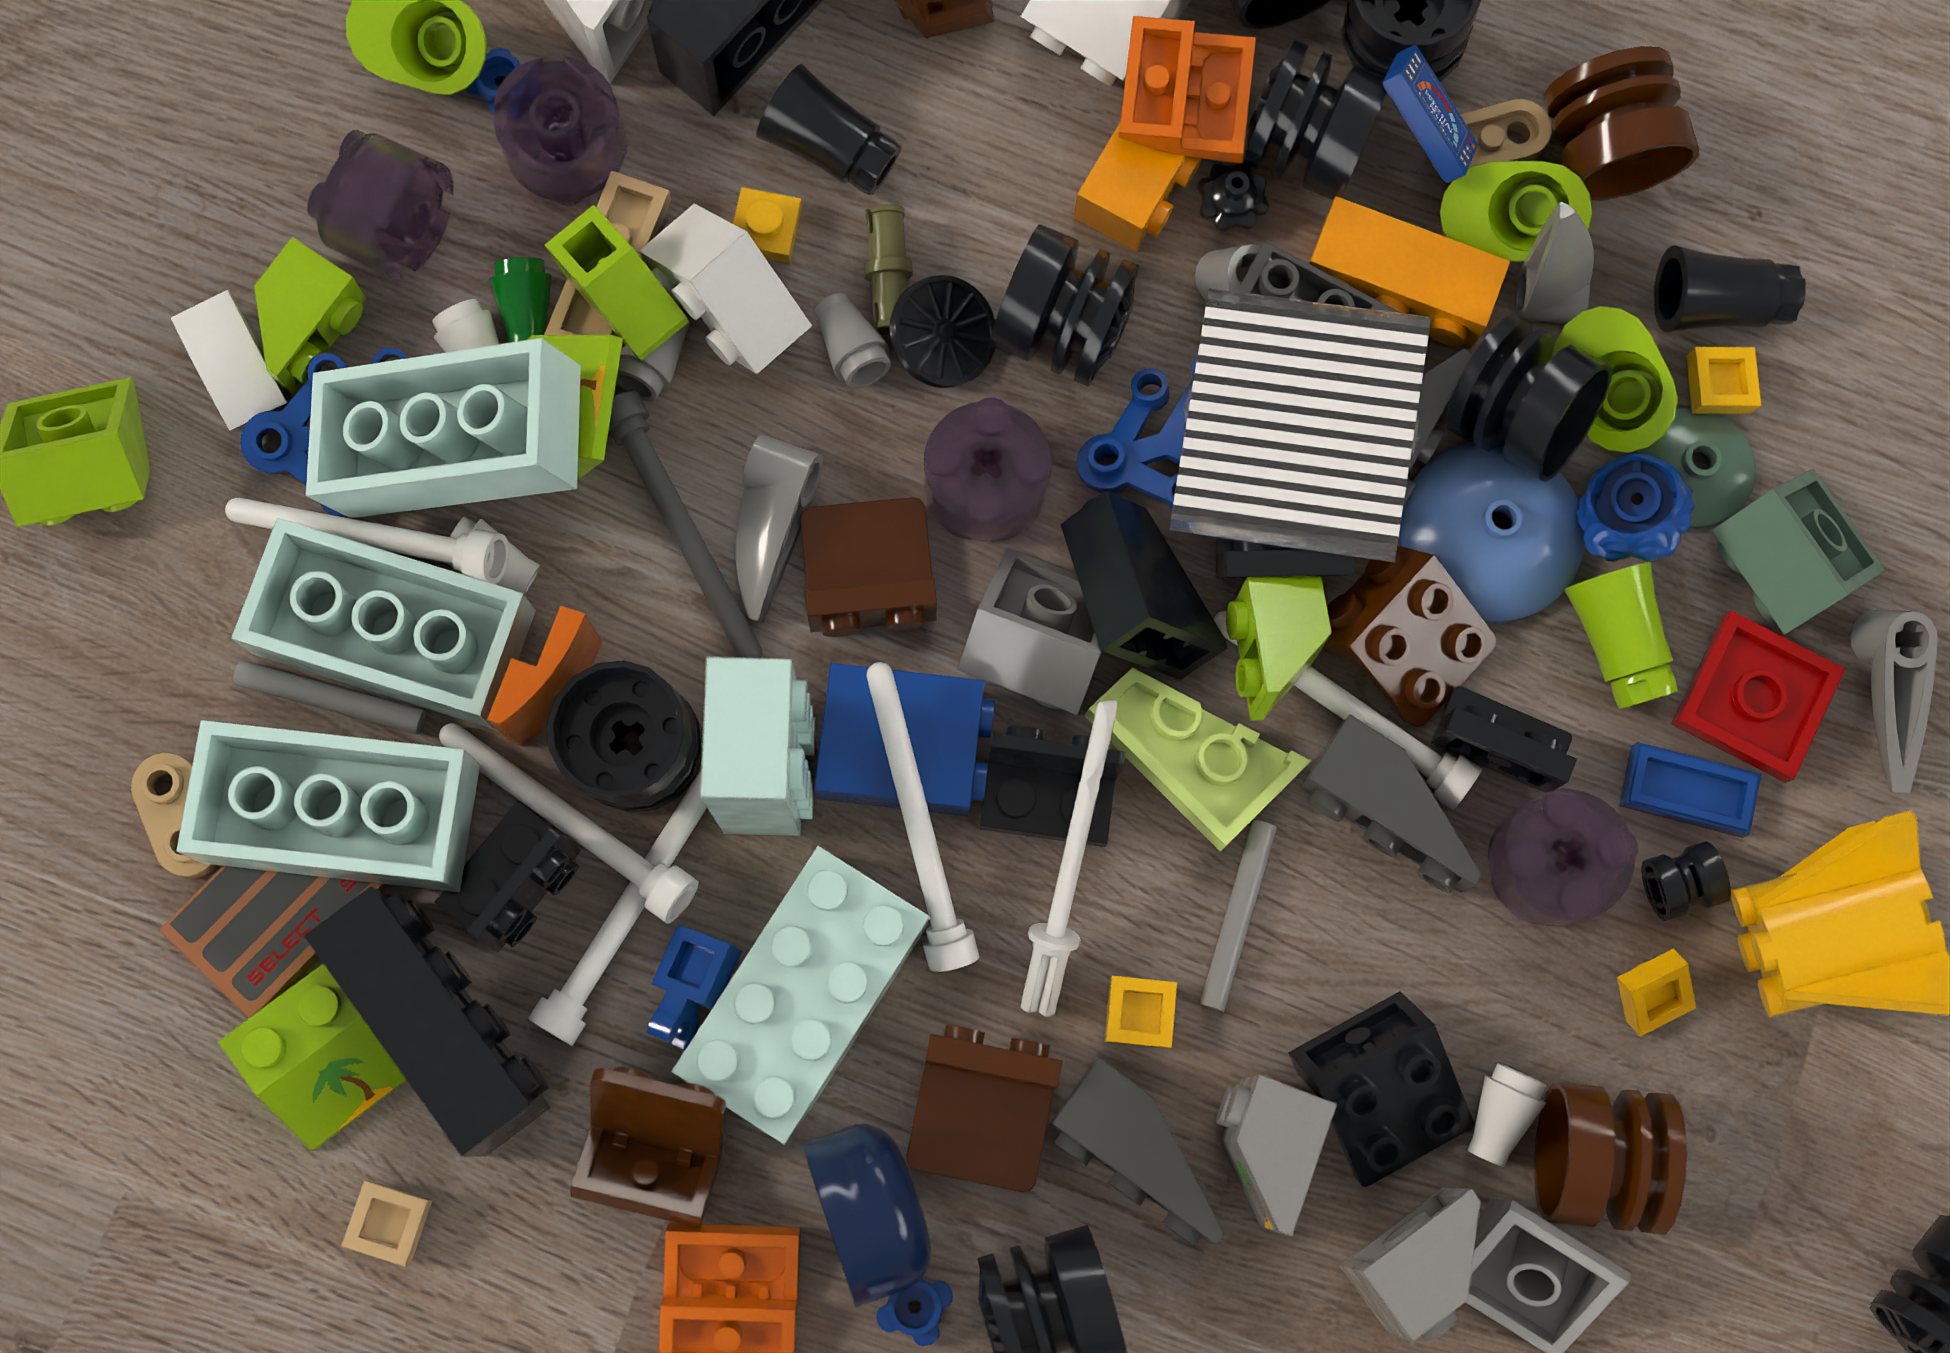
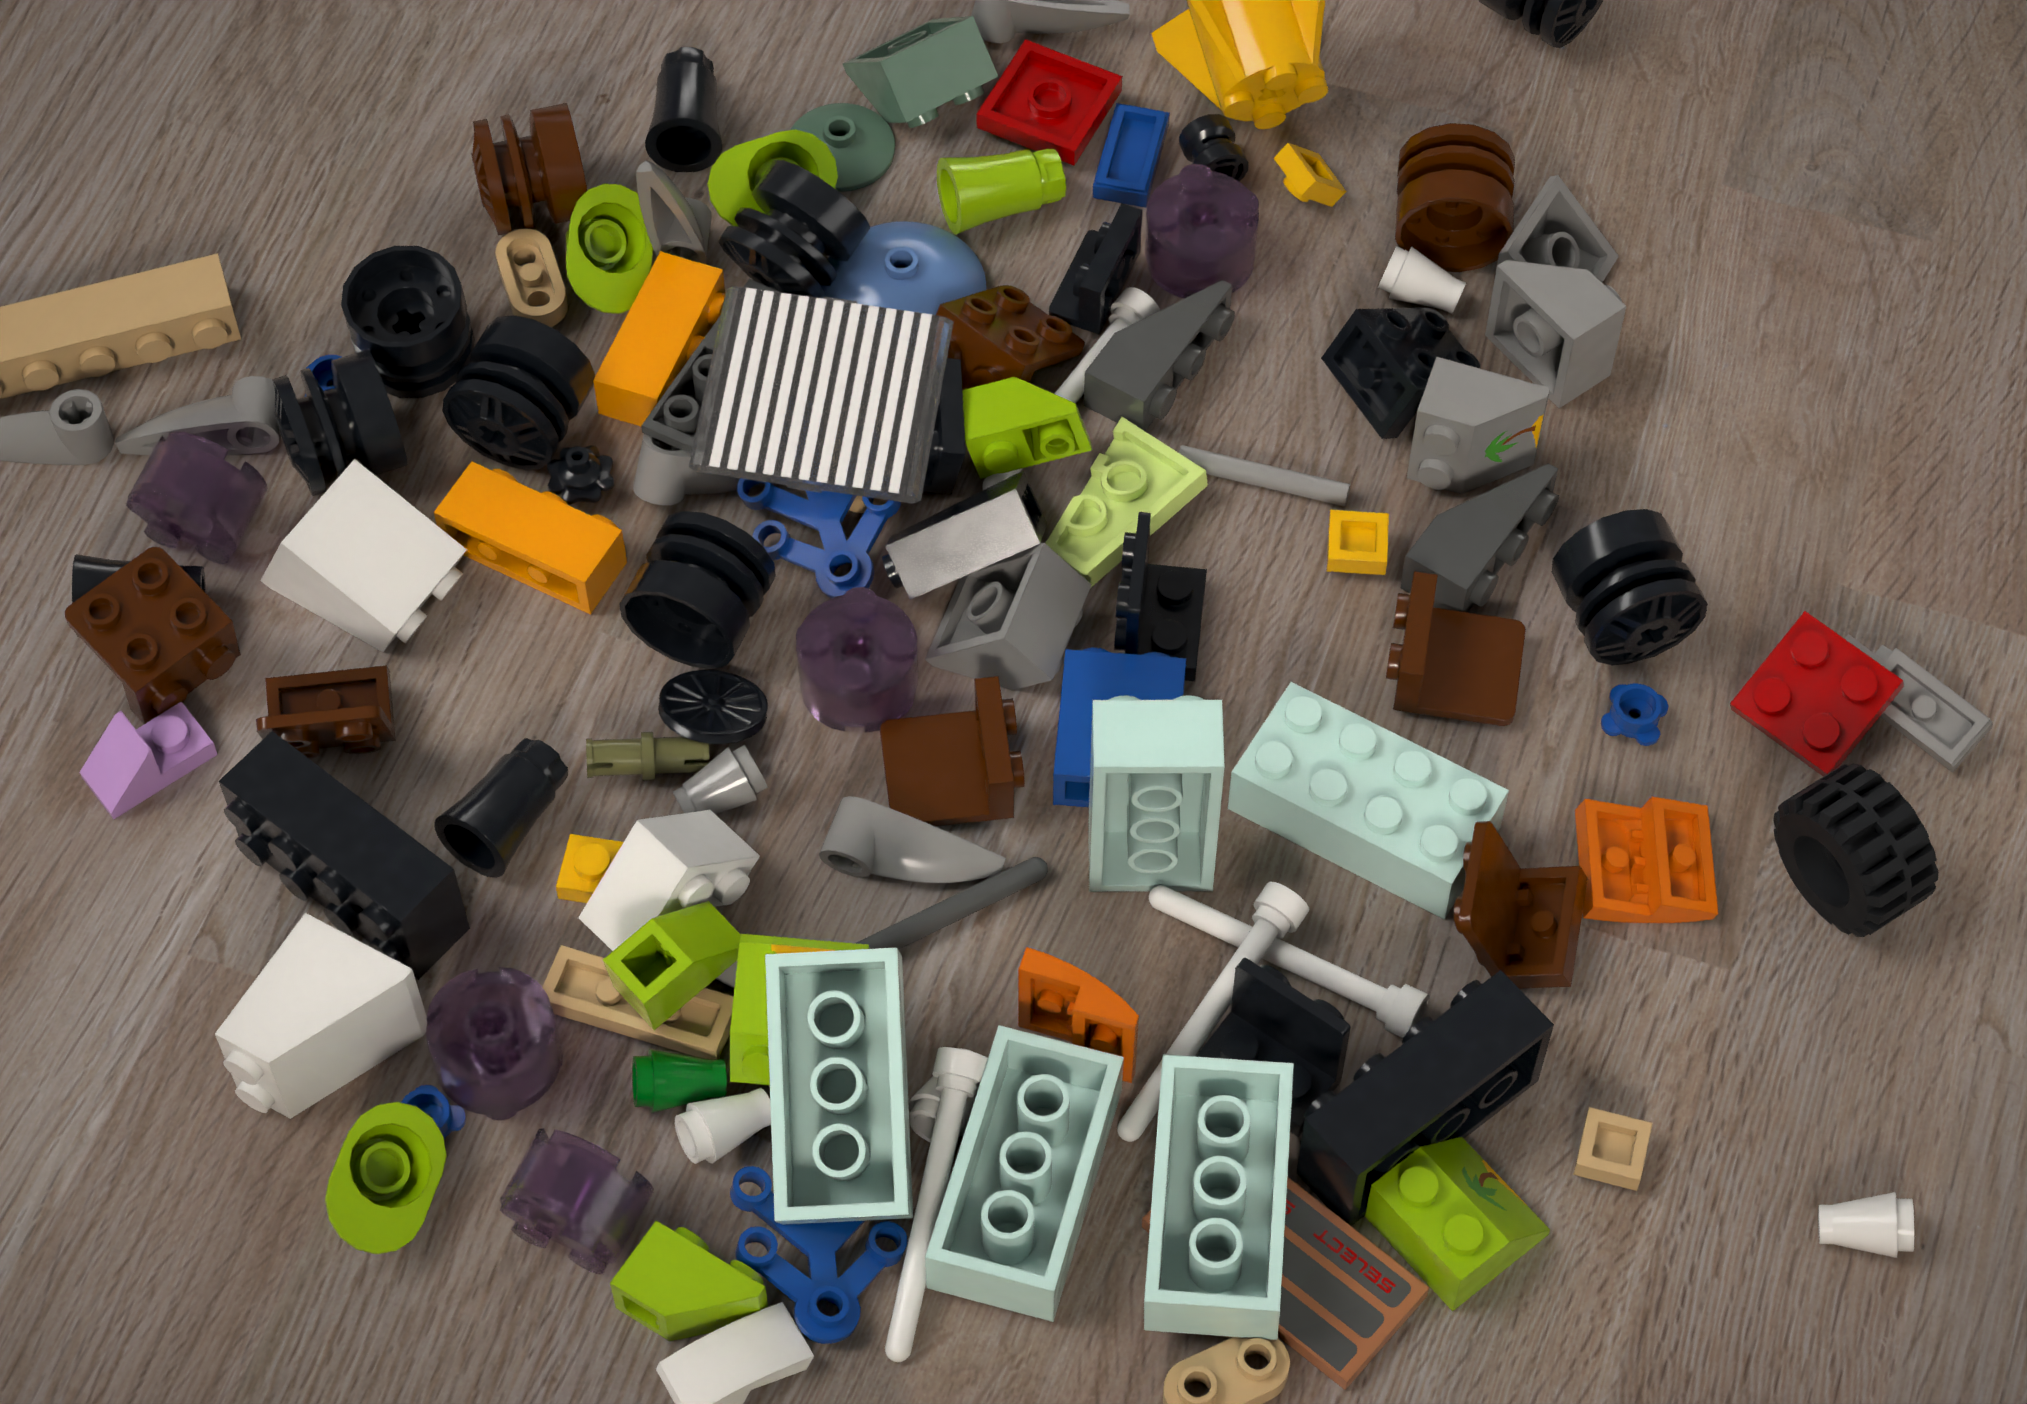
camera: 85 degrees left, 20 degrees down
light grey bar [233,660,426,735] -> none
black wheel [547,660,703,813] -> none
blue plate [647,924,742,1050] -> none
dark blue piece [801,1124,932,1307] -> none
white piece [867,662,979,972] -> none
white piece [1021,701,1117,1017] -> none
orange slope [1119,16,1256,163] -> none
blue tile [1382,44,1479,183] -> none
blue hair [1576,452,1695,562] -> none
yellow plate [1686,347,1761,414] -> none

